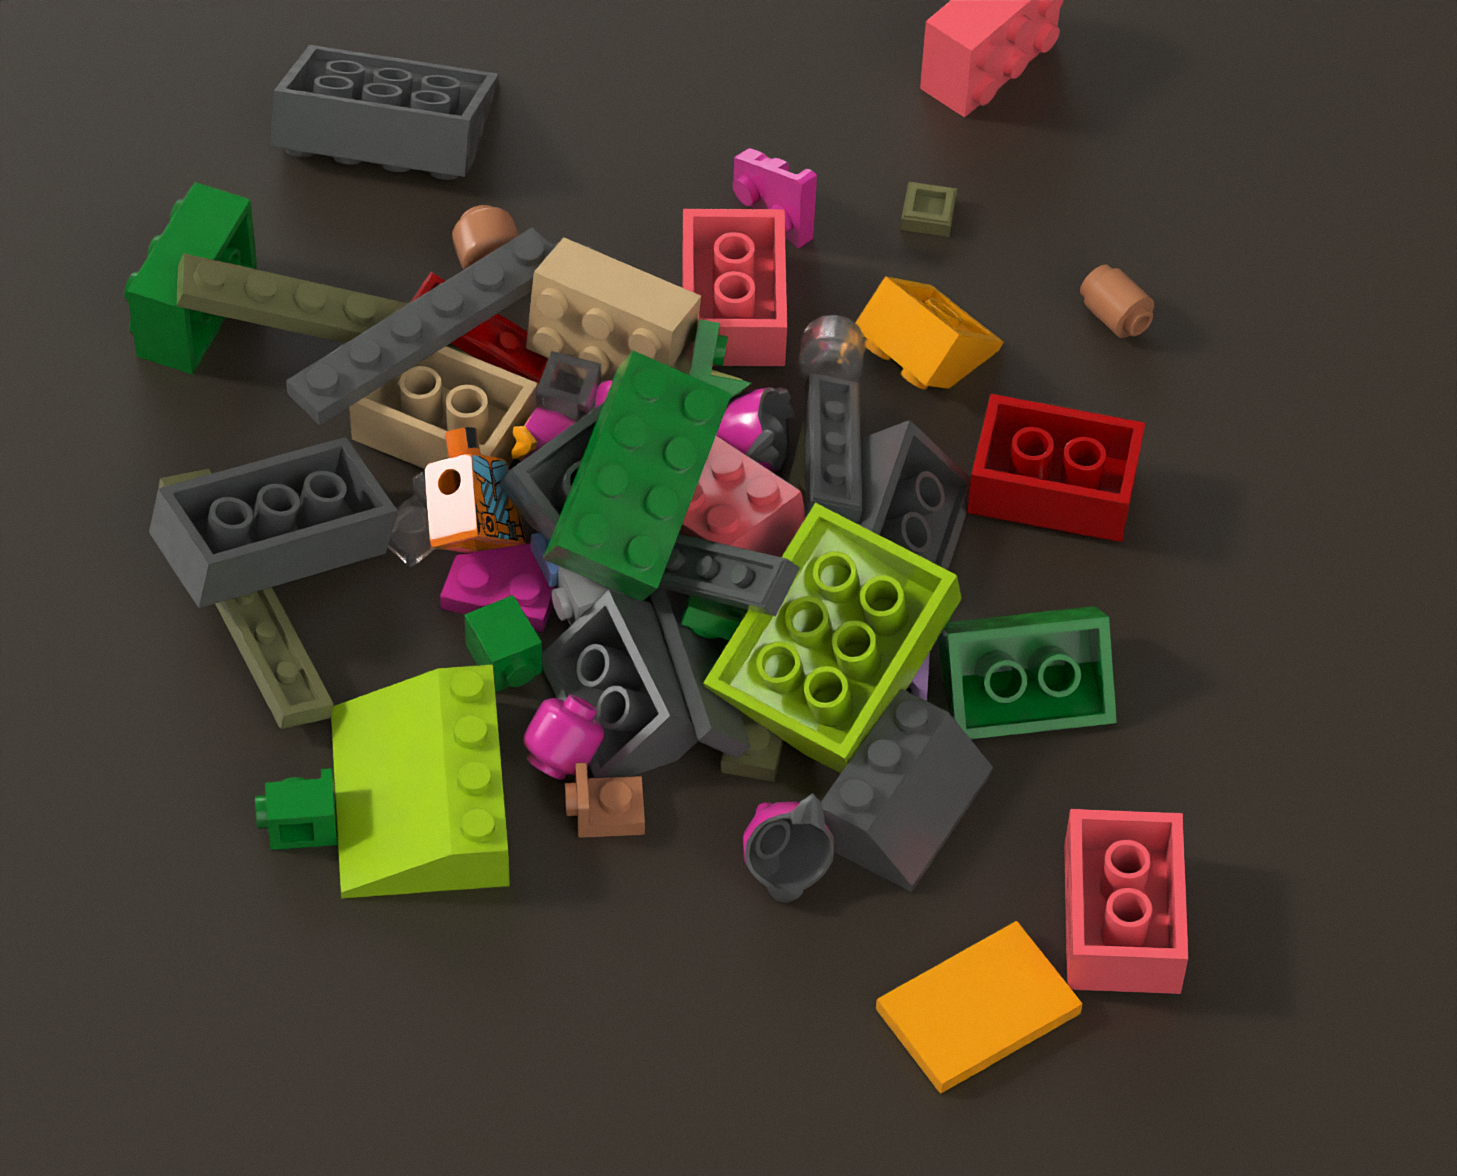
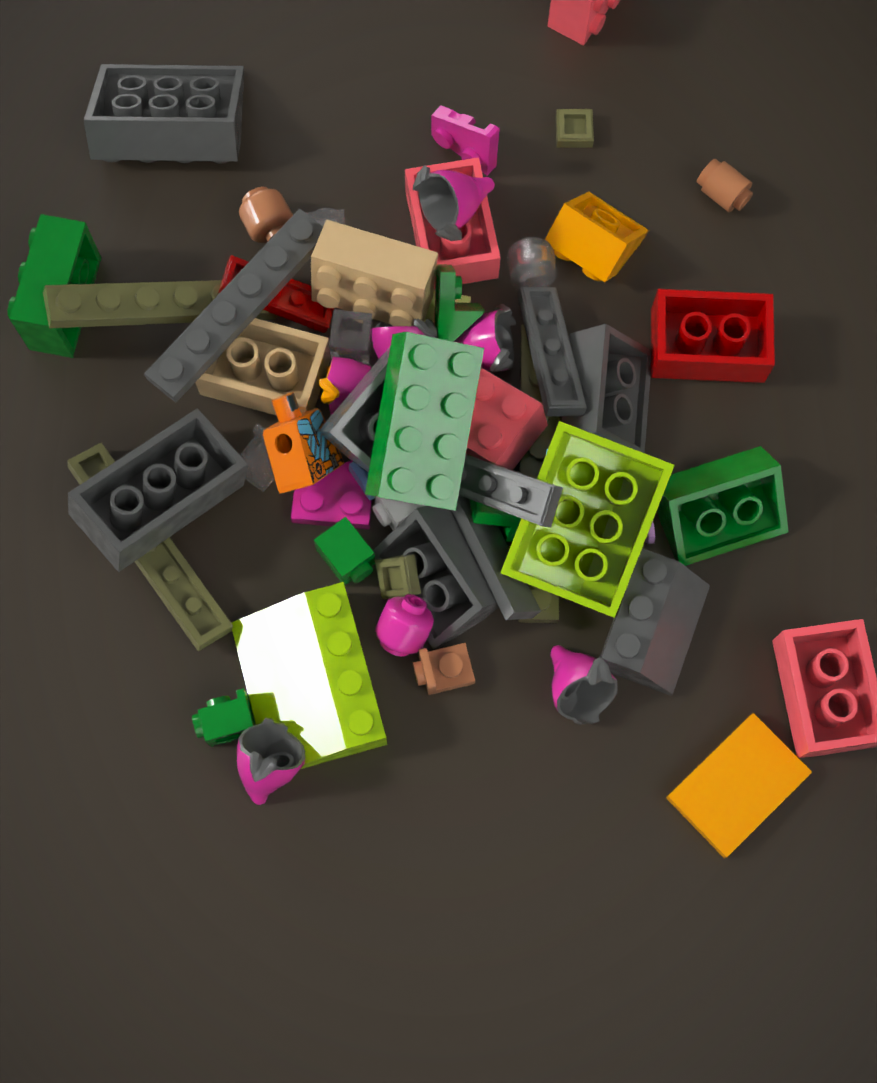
camera: 10 degrees left, 20 degrees up
none -> dark grey hat [237,718,305,805]
none -> olive tile [375,554,421,599]
none -> hat [413,165,495,241]

